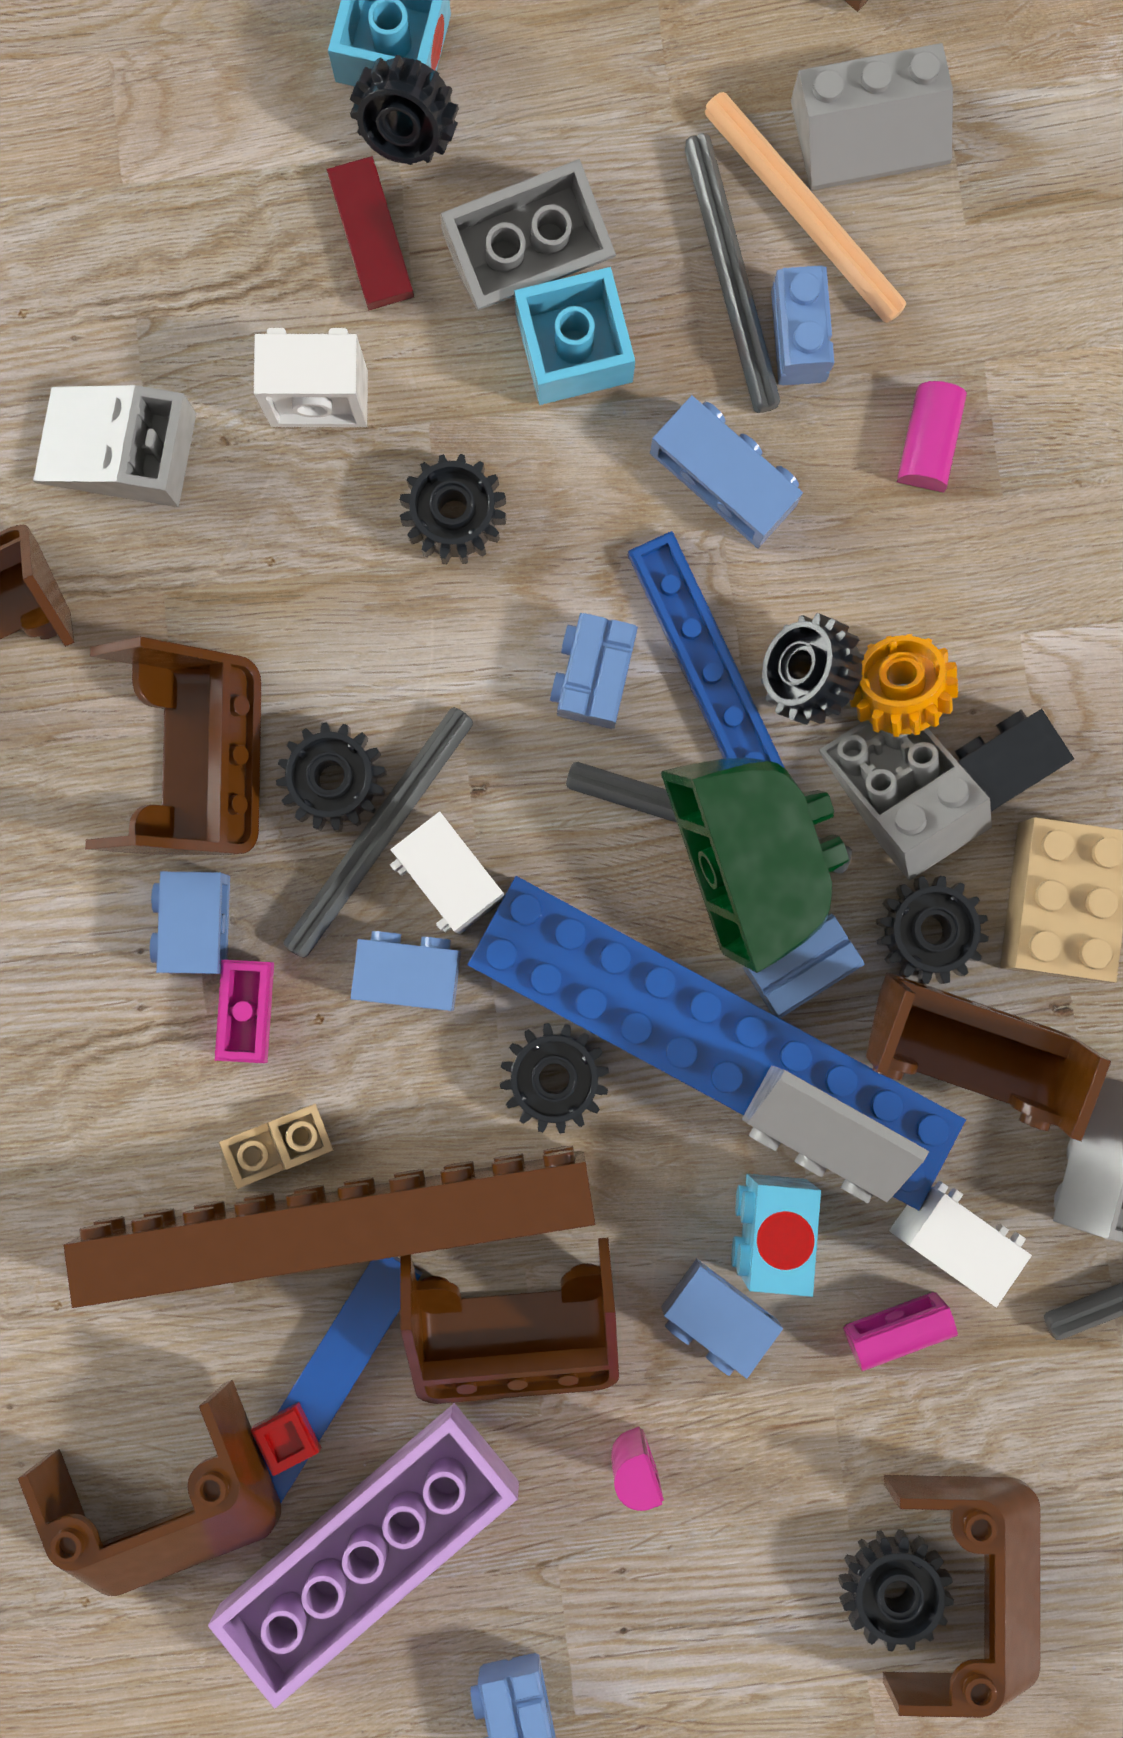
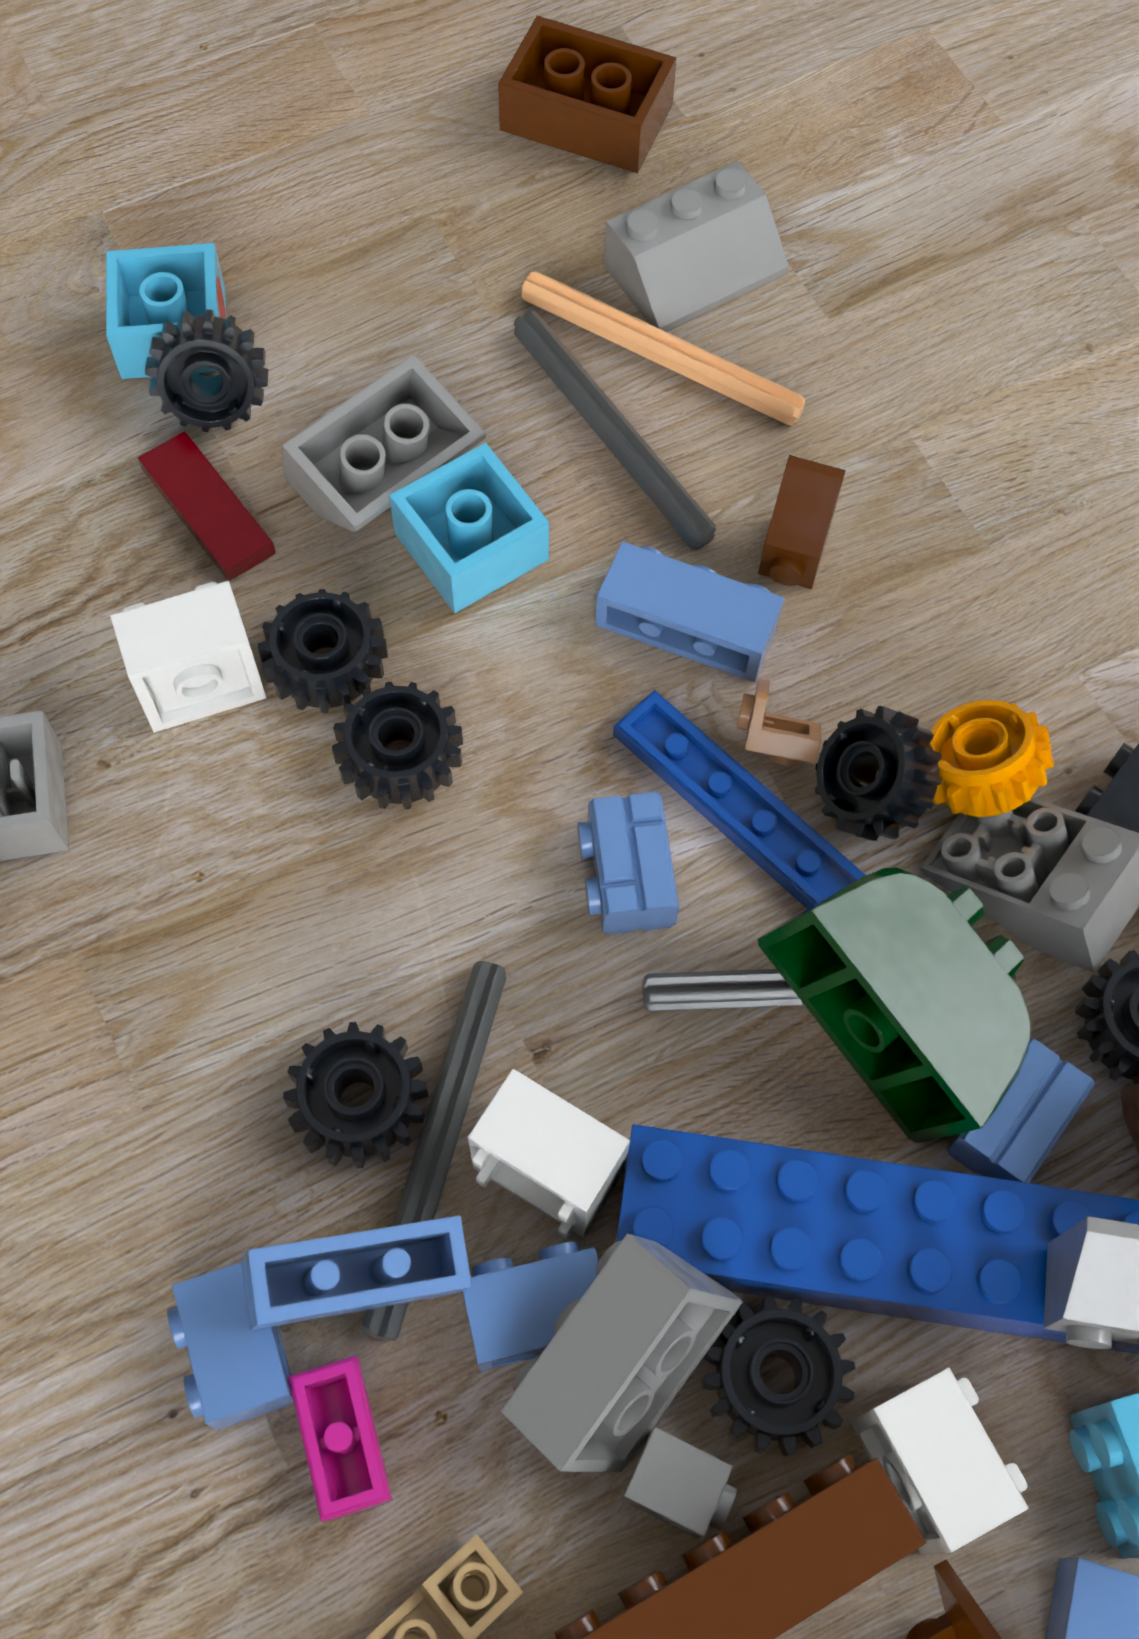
camera: 20 degrees left, 20 degrees down
reddish brown windscreen [85,636,262,855] -> none
medium blue brick [771,265,834,386] -> none
dark pink brick [897,381,967,493] -> none
none -> medium blue brick [241,1215,472,1331]
none -> black gear [258,589,388,713]
none -> light grey slope [501,1233,743,1472]
none -> light grey brick [622,1427,737,1539]
none -> medium nougat bracket [737,678,821,766]
none -> reddish brown slope [758,455,846,589]
none -> white container [850,1367,1029,1555]

